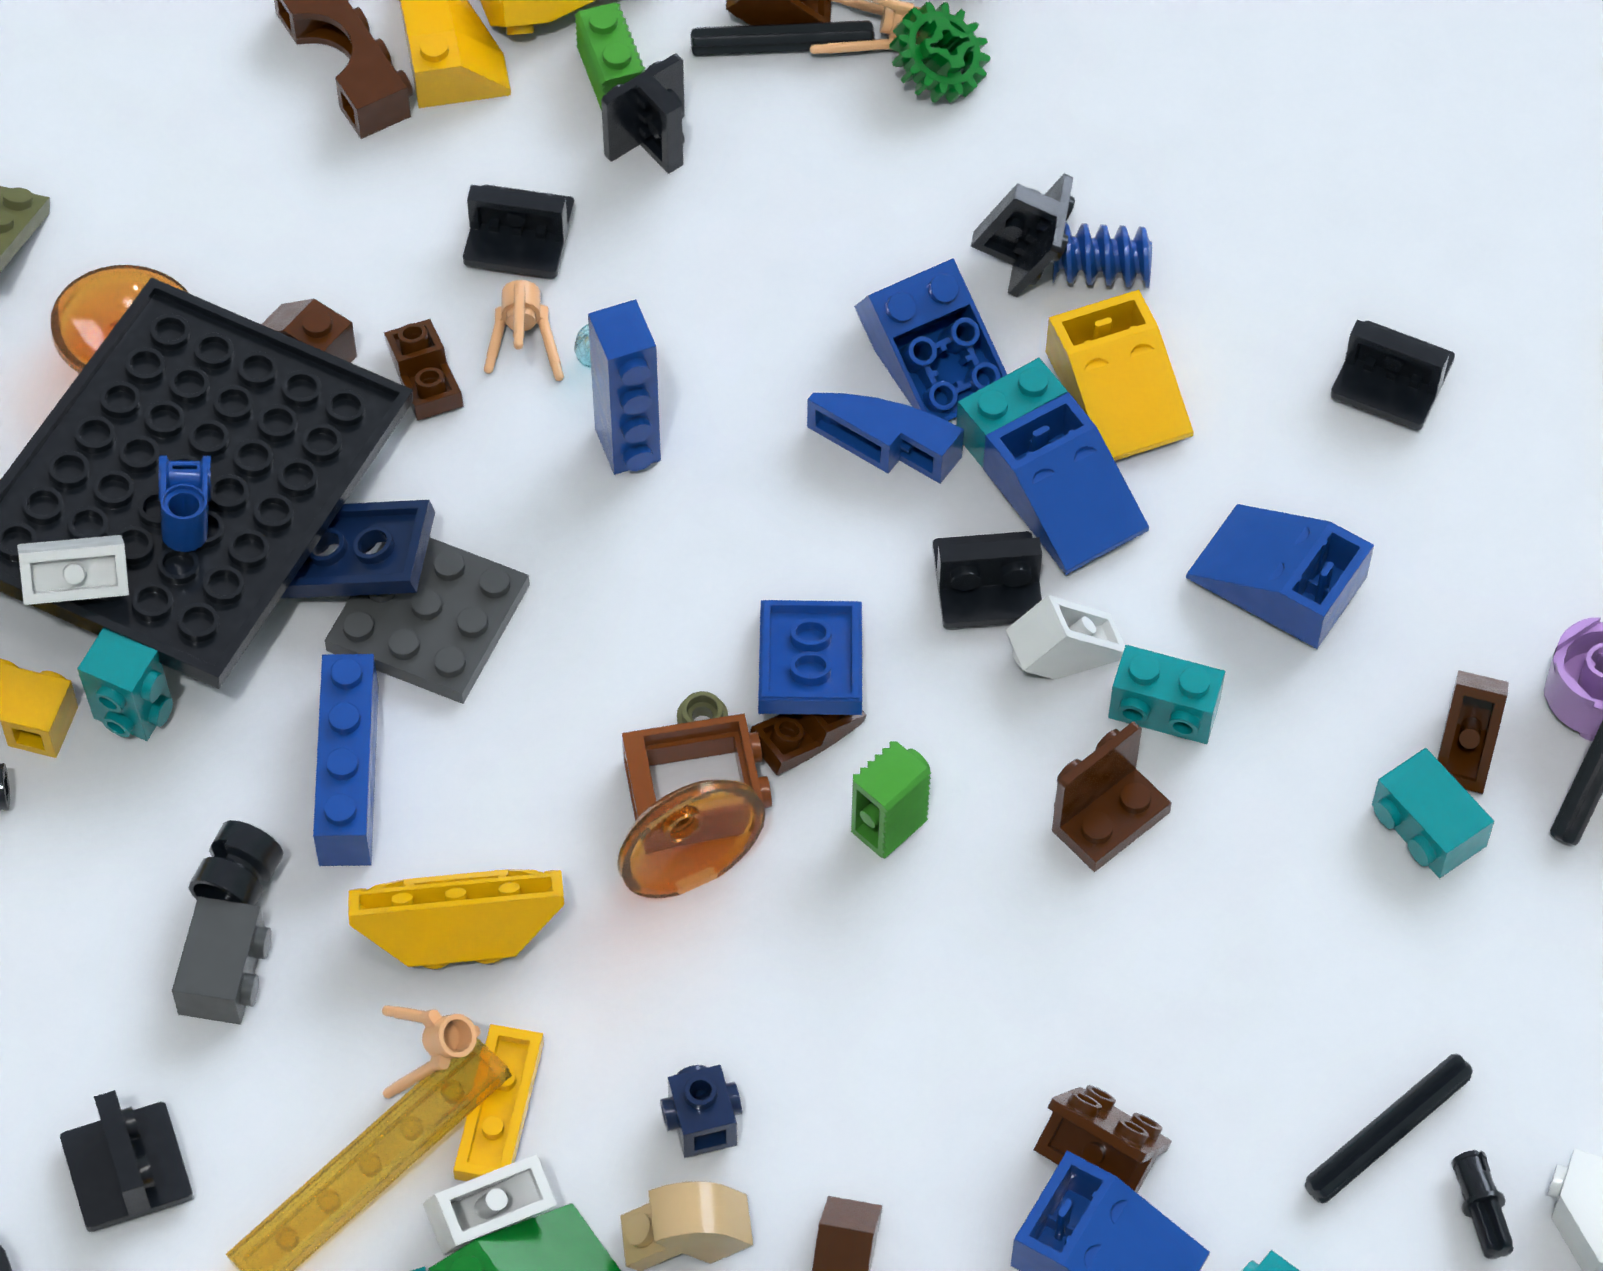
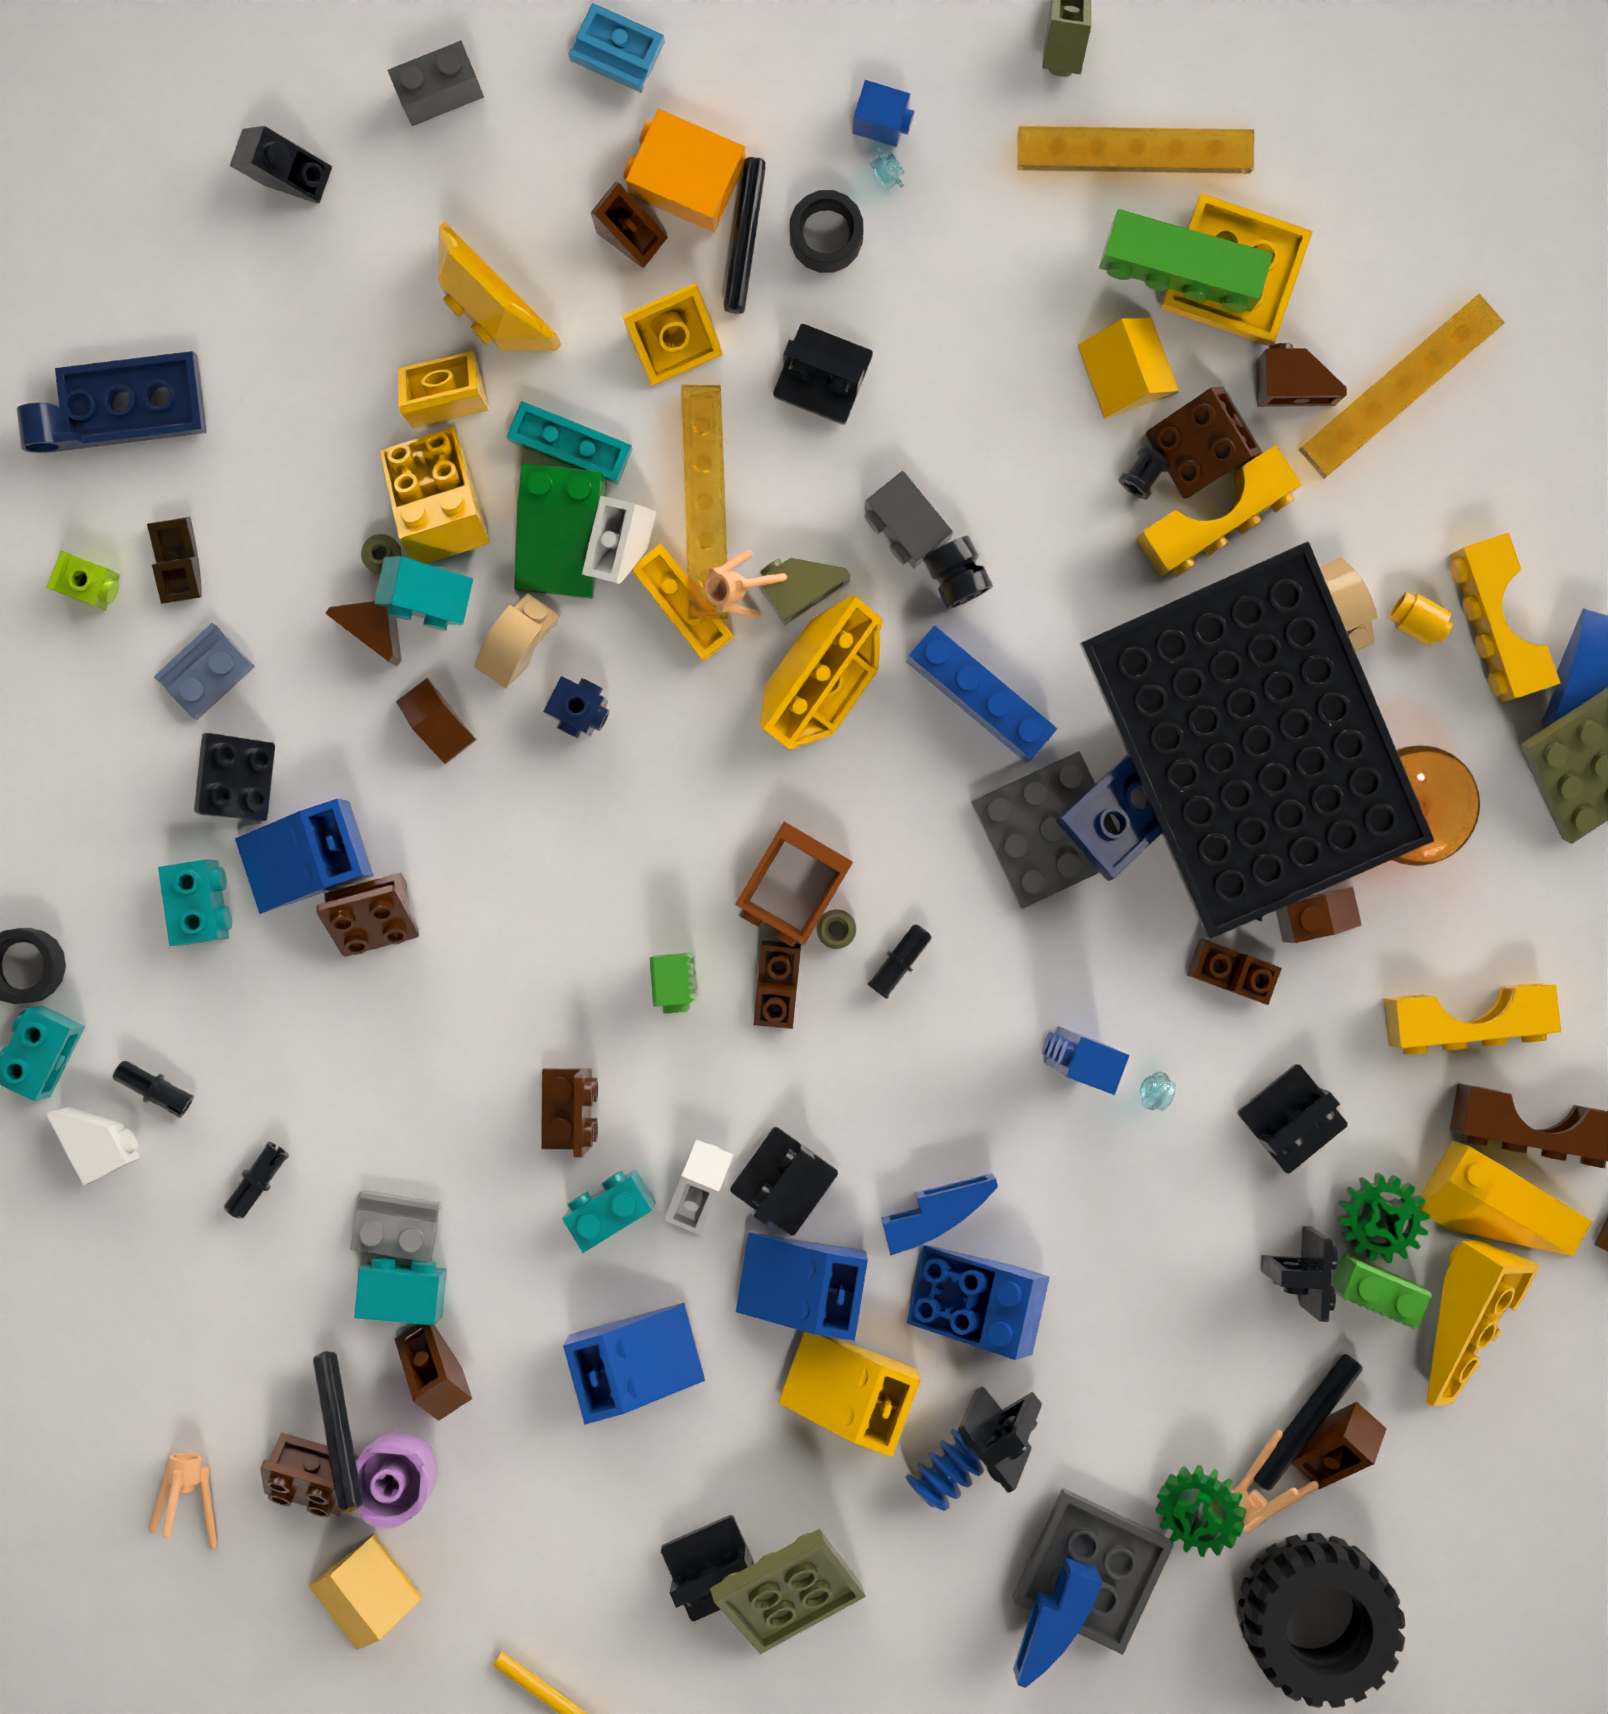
camera: 130 degrees right, 30 degrees up
white panel [17,535,129,605] -> none
teal brick [77,628,173,741] -> none
blue piece [158,455,211,552] -> none
light nougat plant [484,280,564,381] -> none
clear orange dish [617,779,765,898] -> none
blue tile [758,600,862,715] -> none
teal brick [956,357,1068,468] -> none
black axle [1304,1054,1473,1203] -> none
none -> black axle [224,1142,289,1219]
none -> light grey plate [350,1190,441,1262]
none -> olive plate [710,1528,866,1654]
none -> olive slope [758,558,851,625]
none -> black axle [867,924,932,999]
none -> dark grey plate [1012,1488,1174,1655]
none -> blue slope [1013,1558,1102,1688]
none -> green gear [1337,1173,1430,1263]
none -> yellow arch [1384,983,1561,1054]

